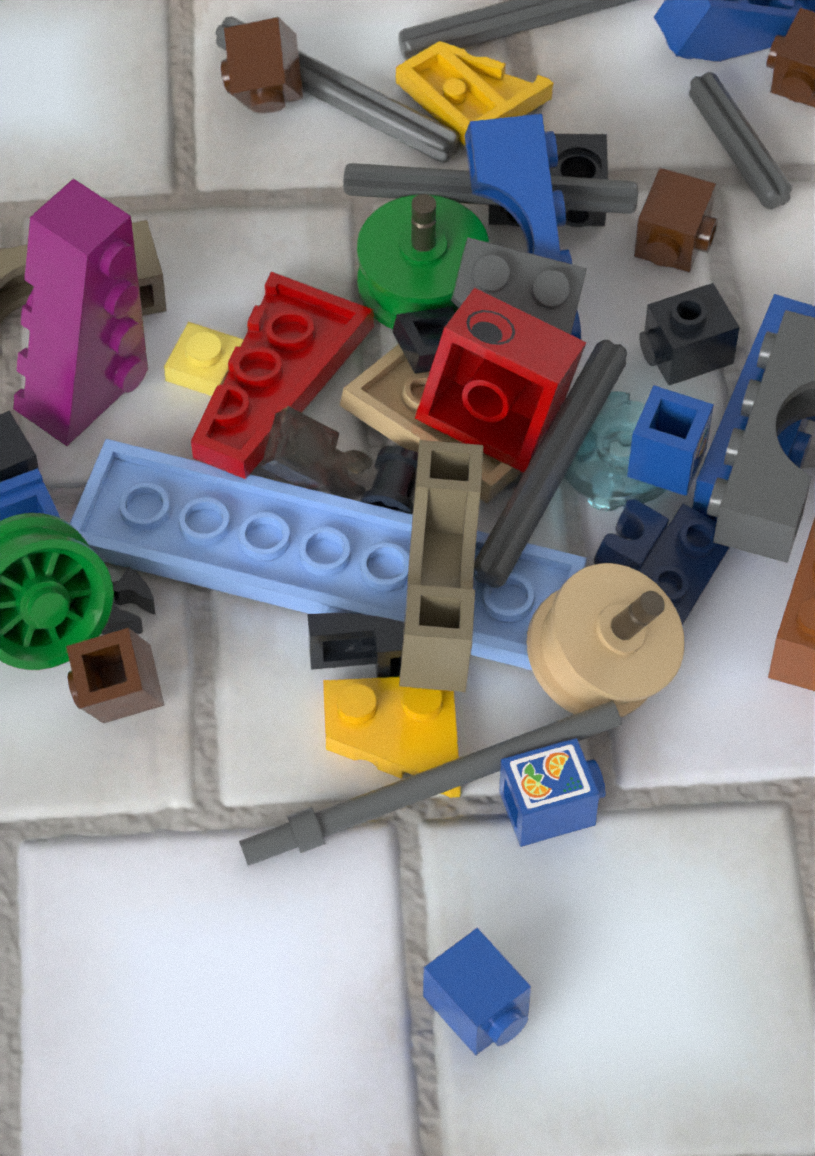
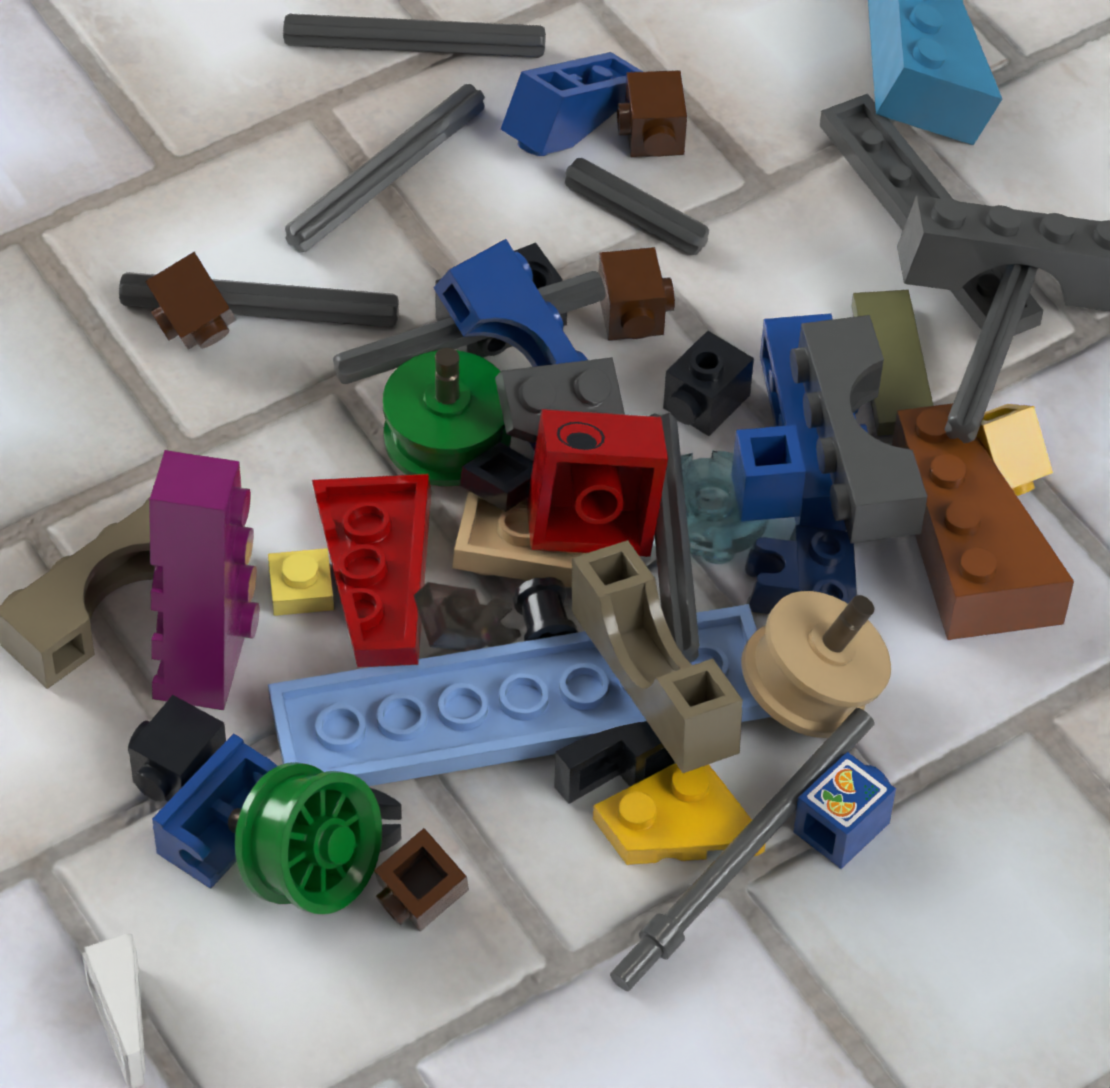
camera: 30 degrees left, 5 degrees down
yellow wing [395,41,554,147] -> none
blue brick [423,928,531,1056] -> none

